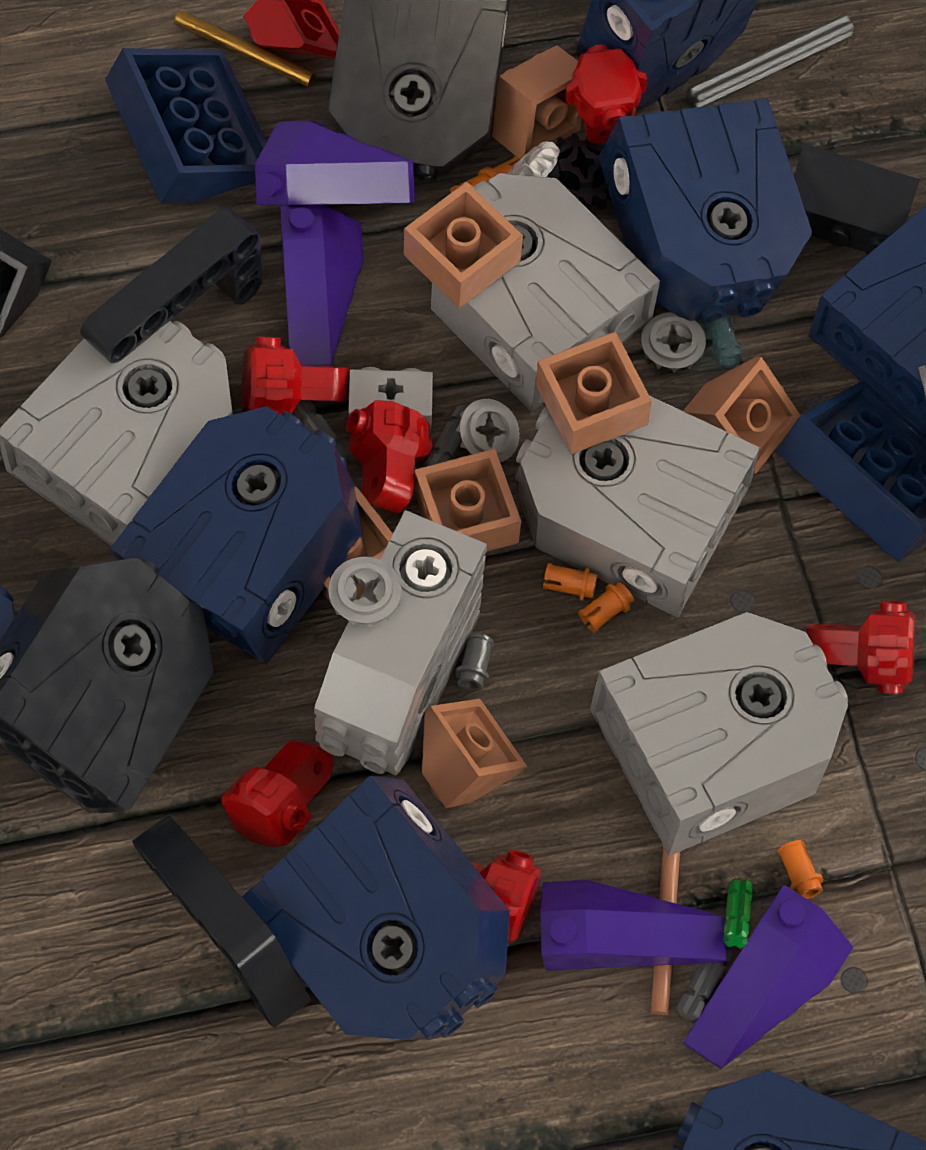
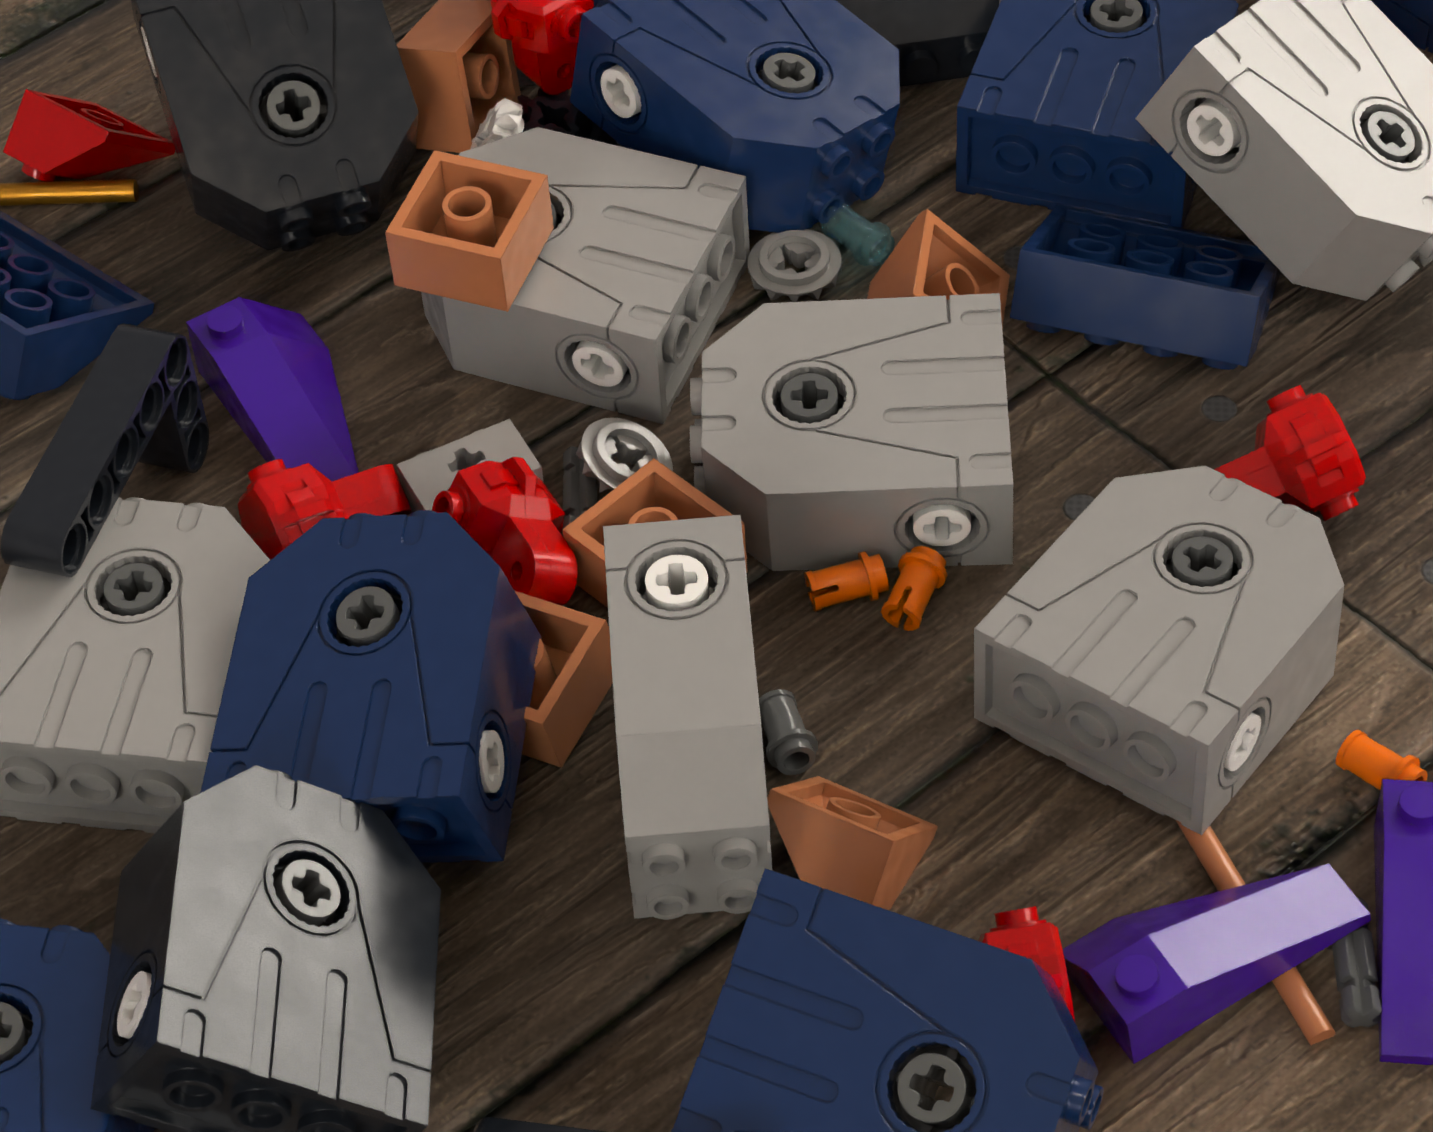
camera: 20 degrees left, 15 degrees down
red piece [221,739,333,848] -> none
dark purple wedge [255,121,415,205] -> none
light grey gear [328,557,402,627] -> none
nougat brick [536,331,652,455] -> none
green axle [723,878,753,949] -> none

